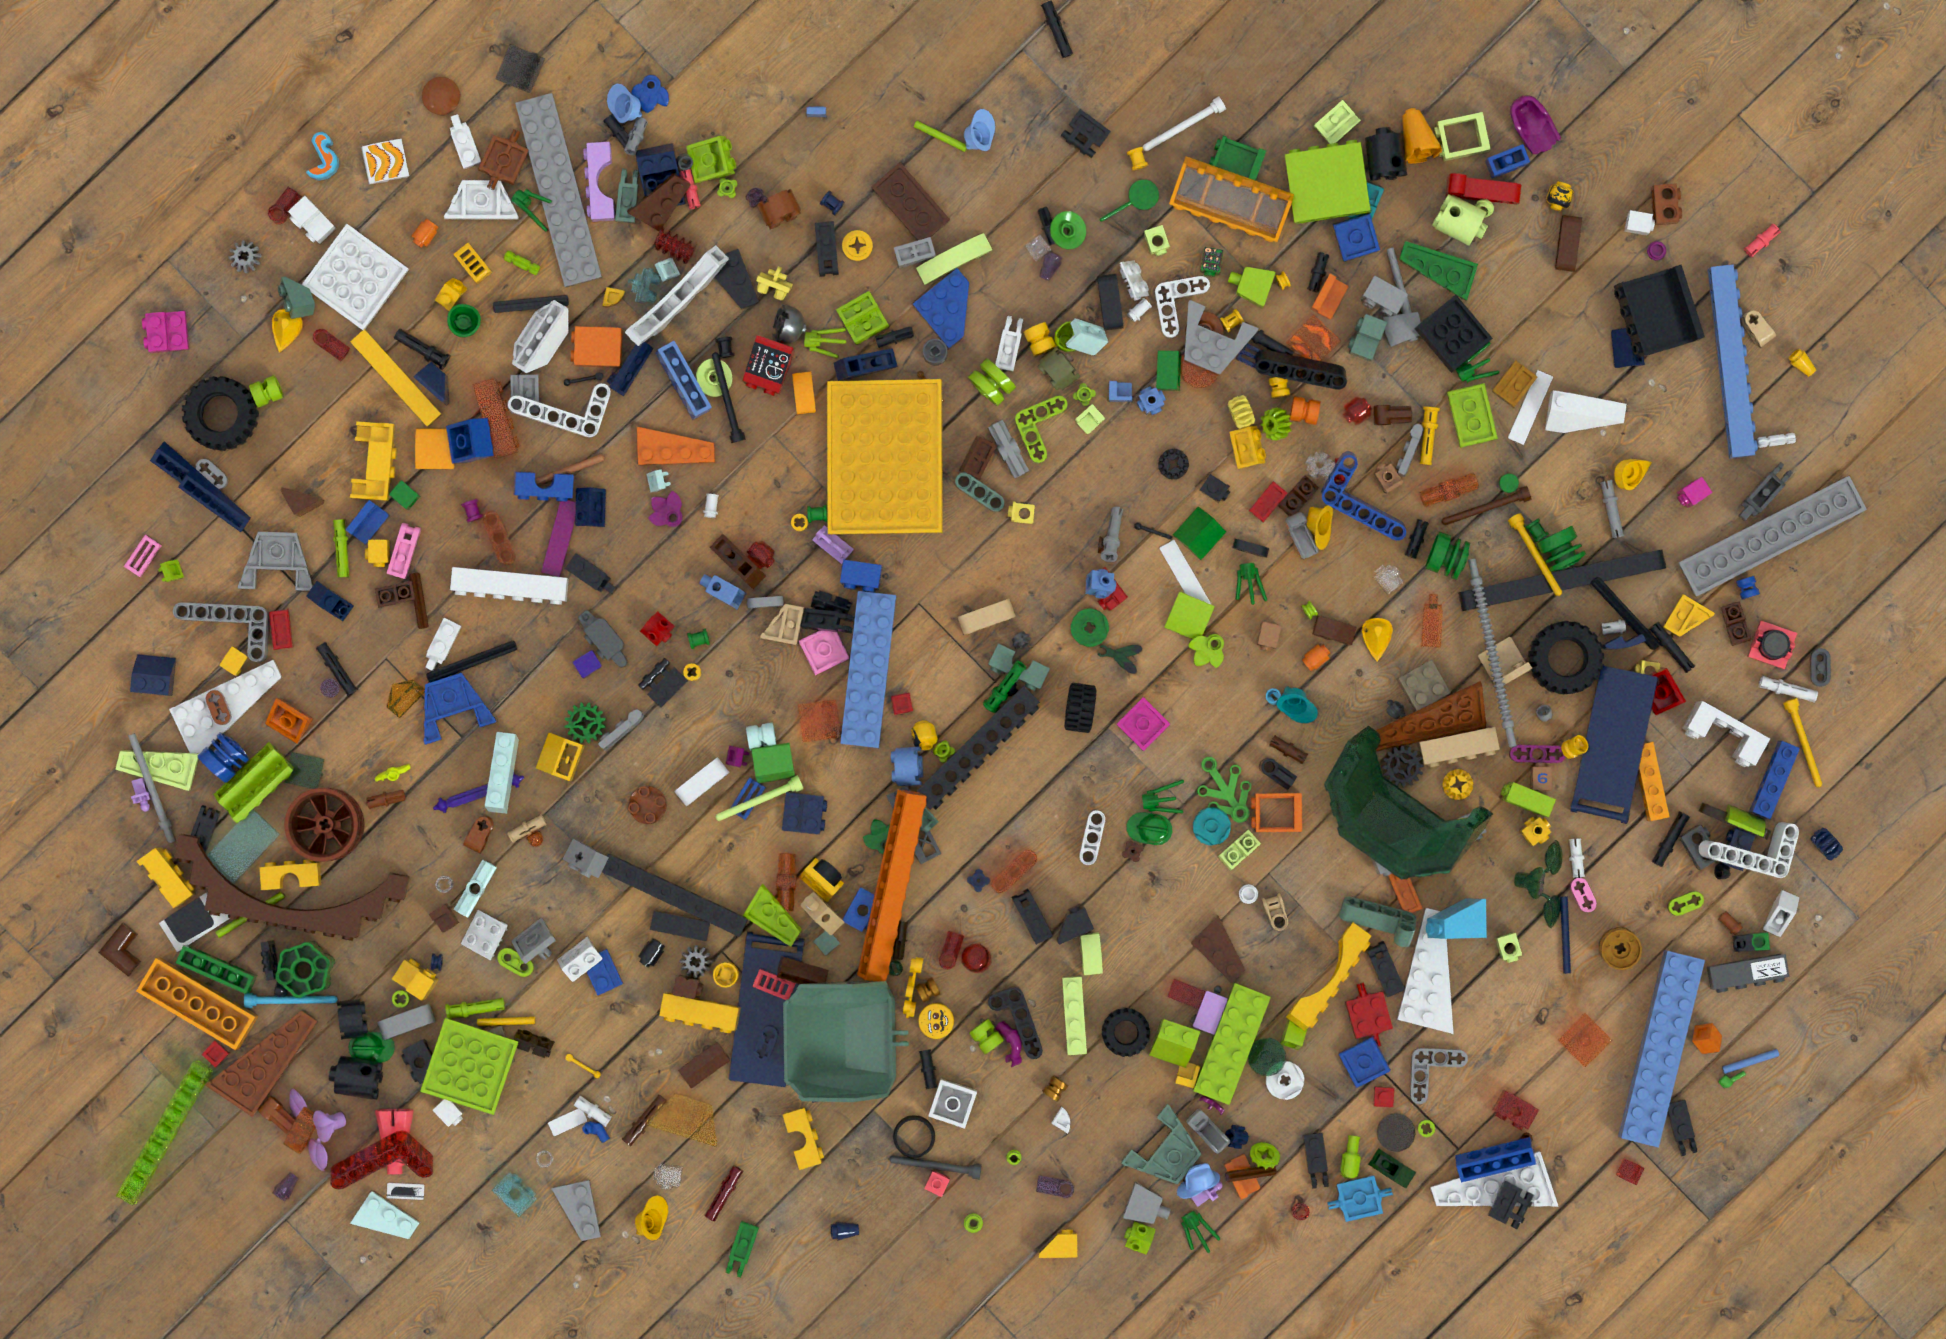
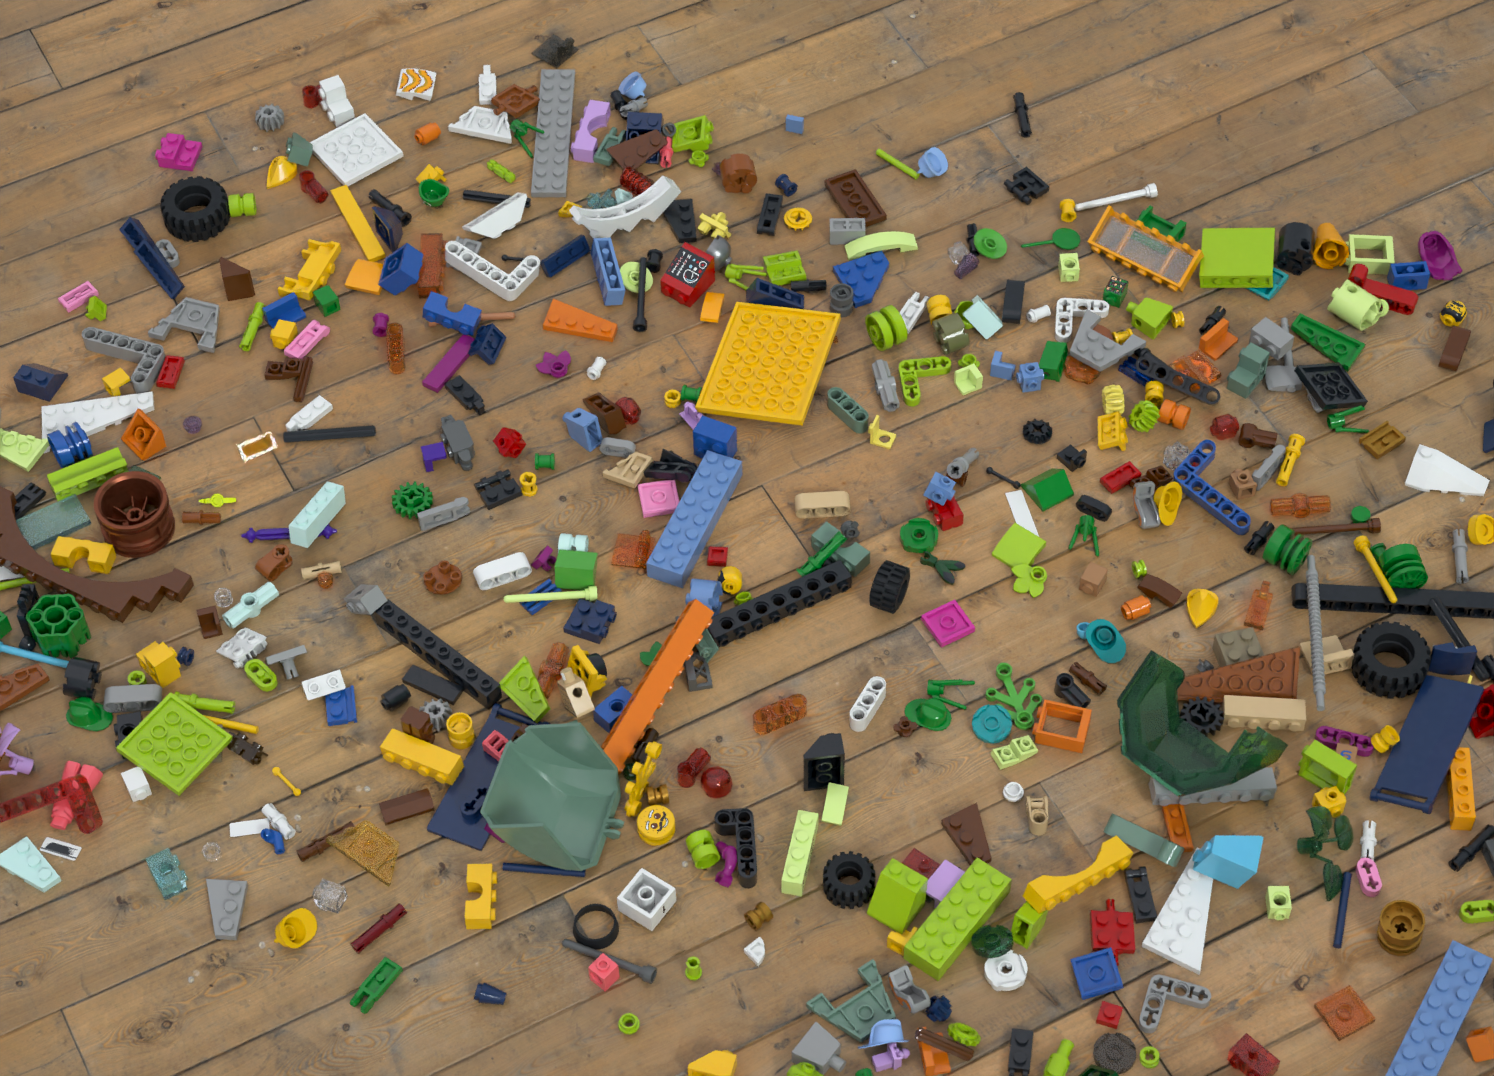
camera: 15 degrees right, 35 degrees down
dark orange beam [206,690,232,725] -> none
medium azure animal [306,132,339,181] -> none
dark blue slope [306,581,354,621] -> none
black pin [316,642,358,696] -> none
black cylinder [329,1056,383,1100] -> none
dark orange dish [422,77,461,116] -> none
blue wing [424,673,497,745] -> none
white brick [450,567,569,605] -> none
yellow slope [453,243,492,284] -> none
yellow slope [536,732,585,781] -> none
orange brick [571,326,623,368] -> none
blue plate [631,75,669,113] -> none
light aqua tile [646,470,671,492] -> none
black pin [919,1049,938,1089] -> none
reddish brown hinge [959,436,997,480] -> none
dark blue plate [967,869,990,892] -> none
black plate [1011,888,1053,945] -> none
clear purple piece [1036,1175,1075,1198] -> none
white hinge [1119,260,1149,301] -> none
magenta piece [1199,1095,1225,1115] -> none
yellowish green plate [1314,100,1361,144] -> none
blue tile [1333,213,1380,261] -> none
clear brick [1373,564,1404,595] -> none
lime tile [1447,383,1498,448] -> none
white sticker [1508,370,1553,445] -> none
light grey hinge [1536,705,1553,722] -> none

